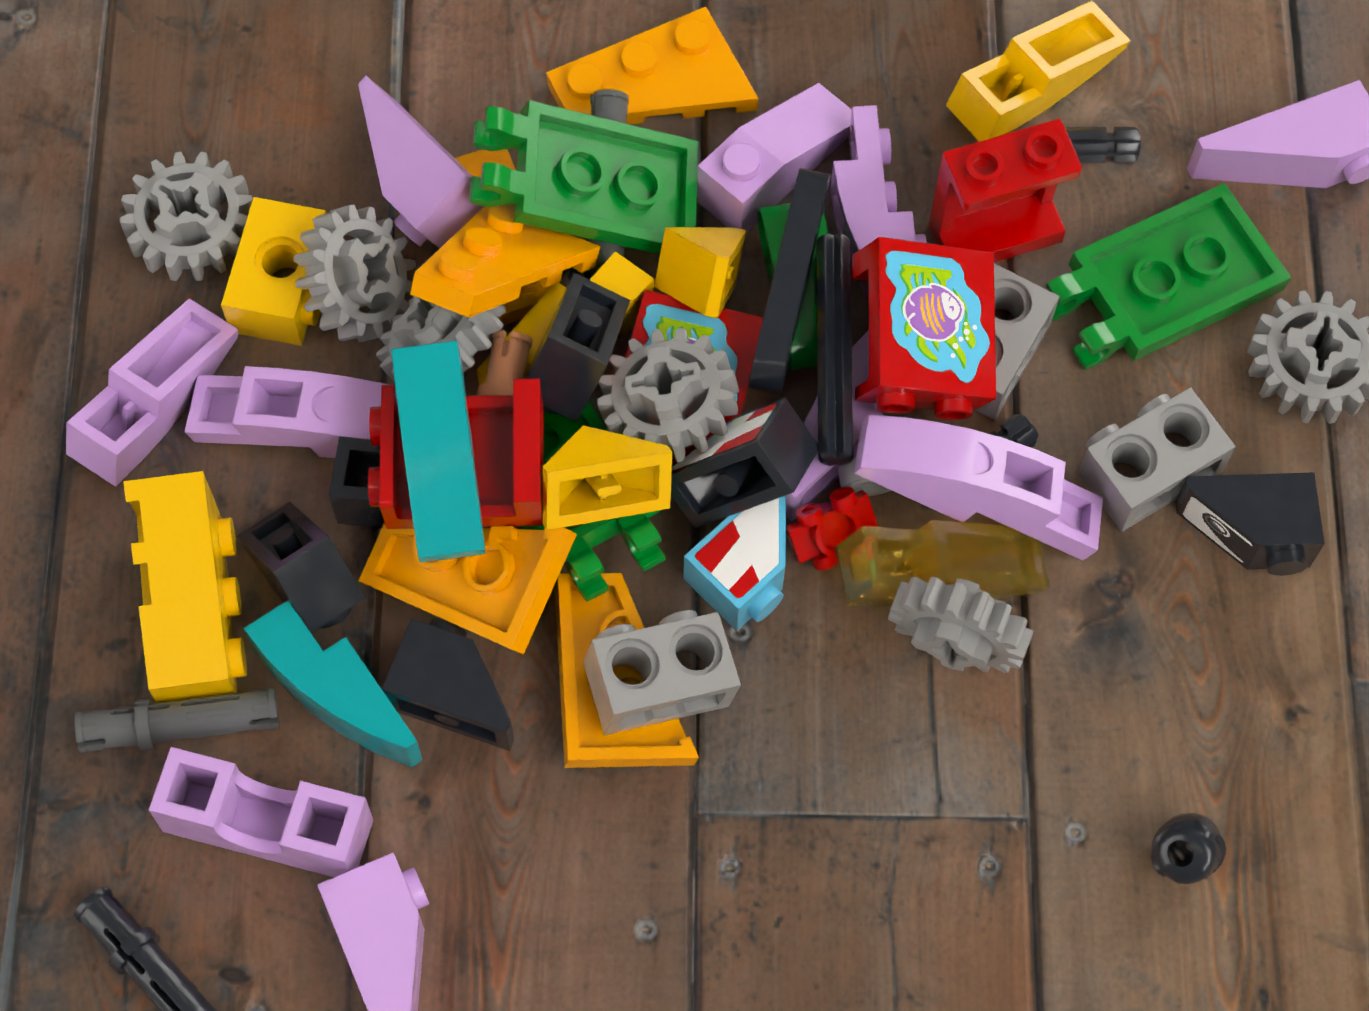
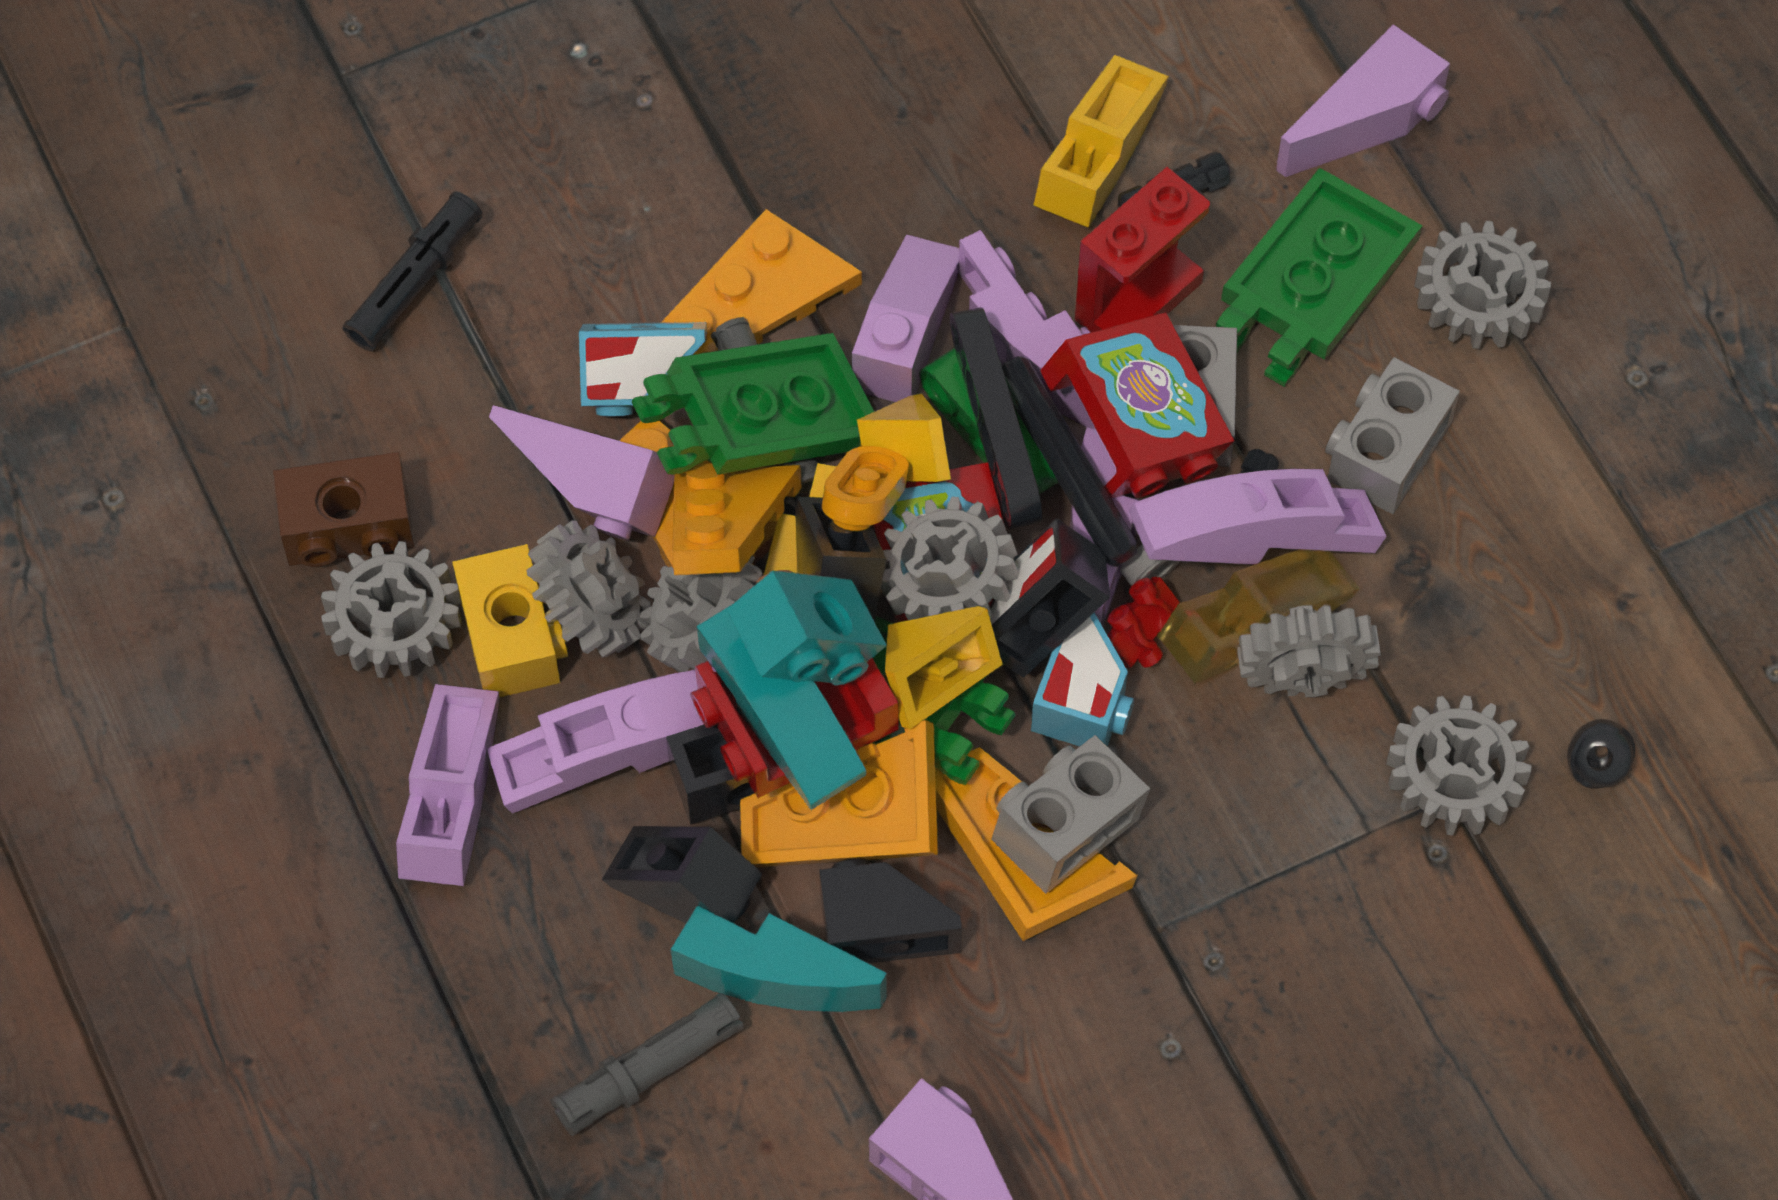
camera: 25 degrees left, 5 degrees down
yellow wedge [123,471,247,702] -> none
lavender arch [149,747,374,877] -> none
black slope [1175,472,1325,576] -> none
none -> reddish brown brick [273,452,414,567]
none -> slope [579,322,707,416]
none -> teal brick [726,571,887,685]
none -> light orange plate [822,446,909,531]
none -> light grey gear [1386,695,1532,836]

